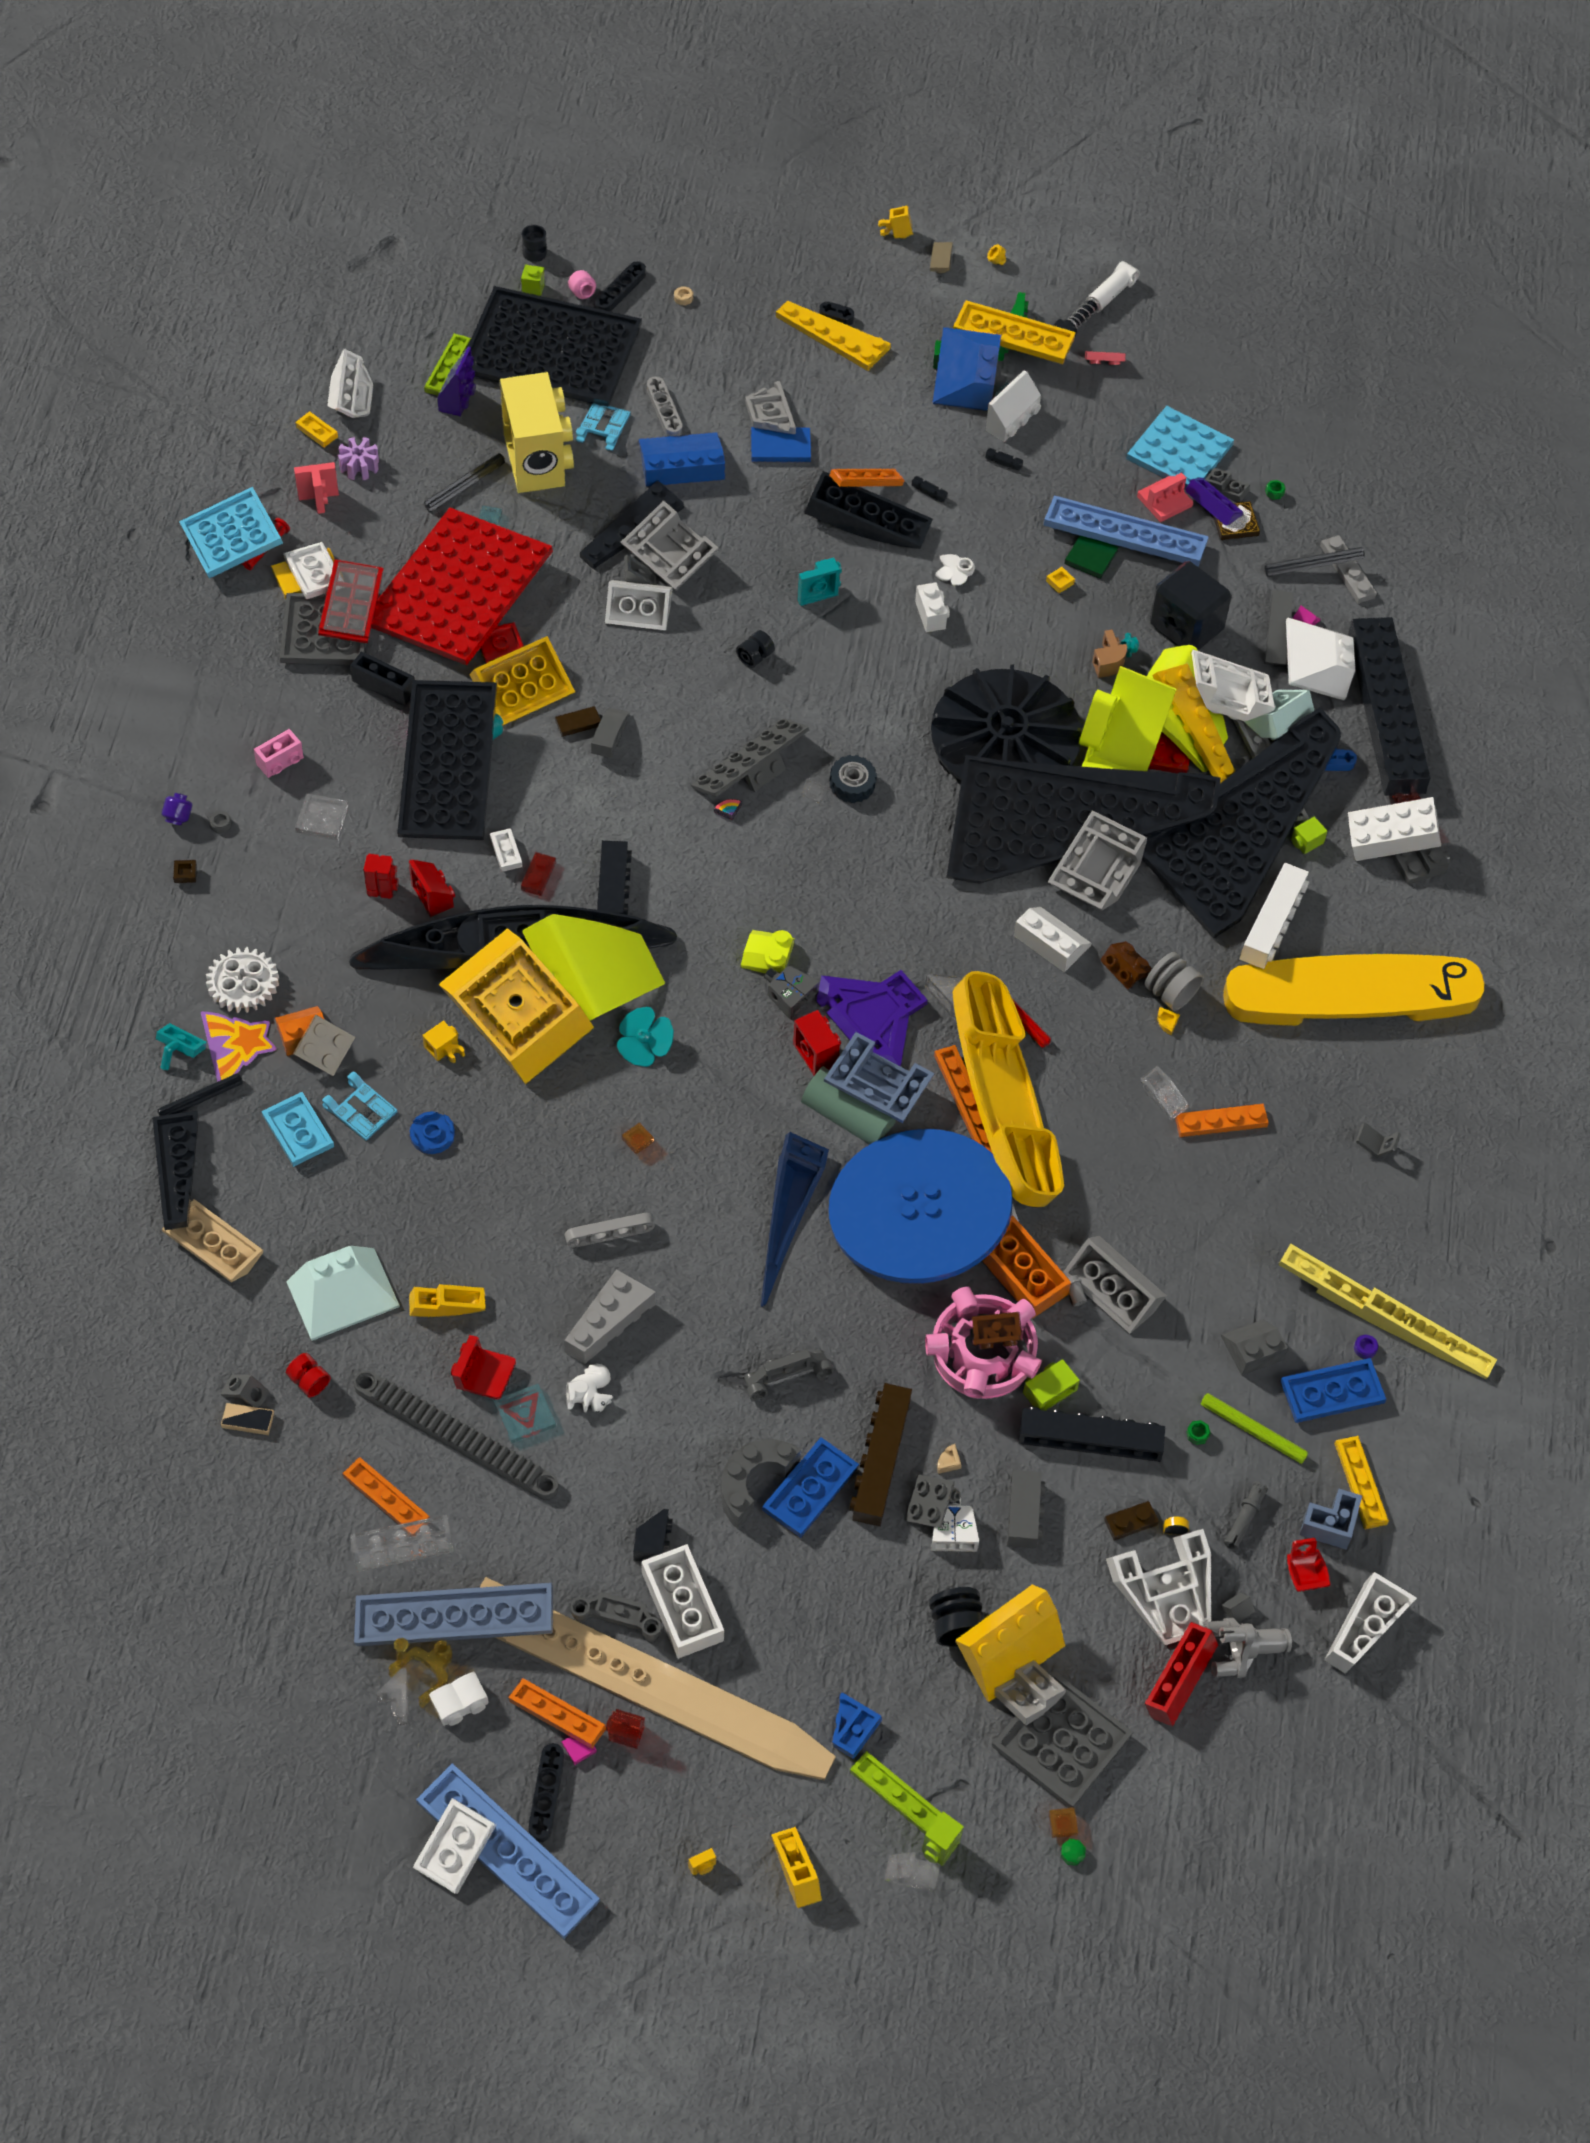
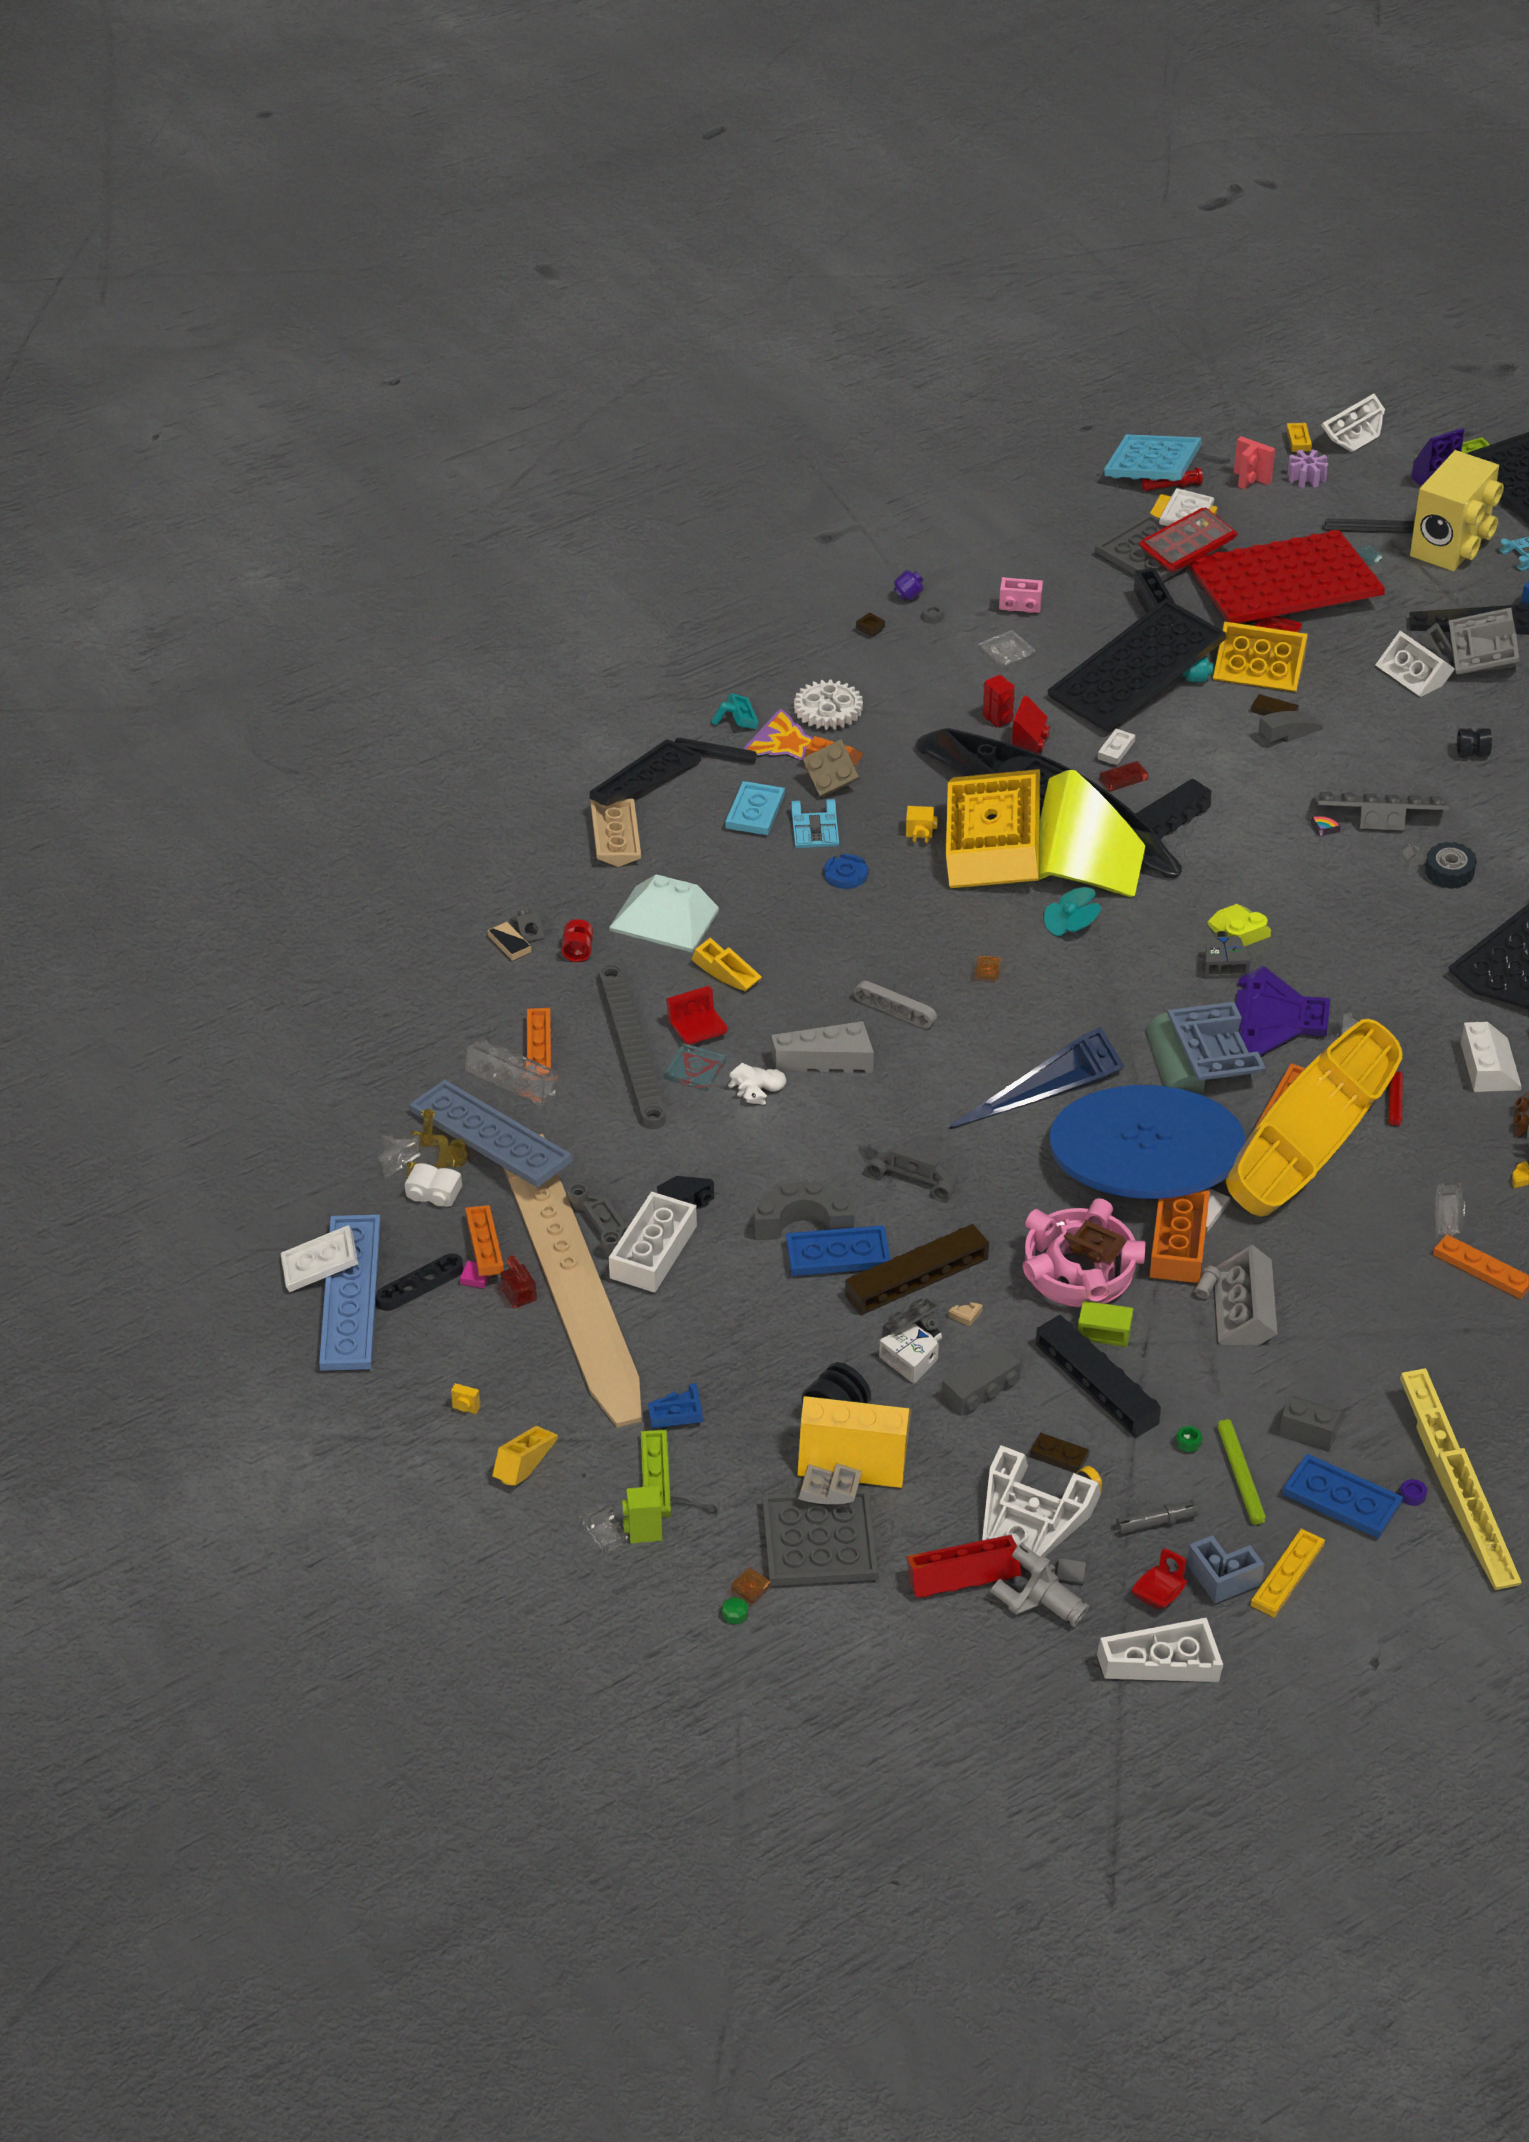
camera: 50 degrees right, 15 degrees down
red brick [793,1010,841,1076] -> none

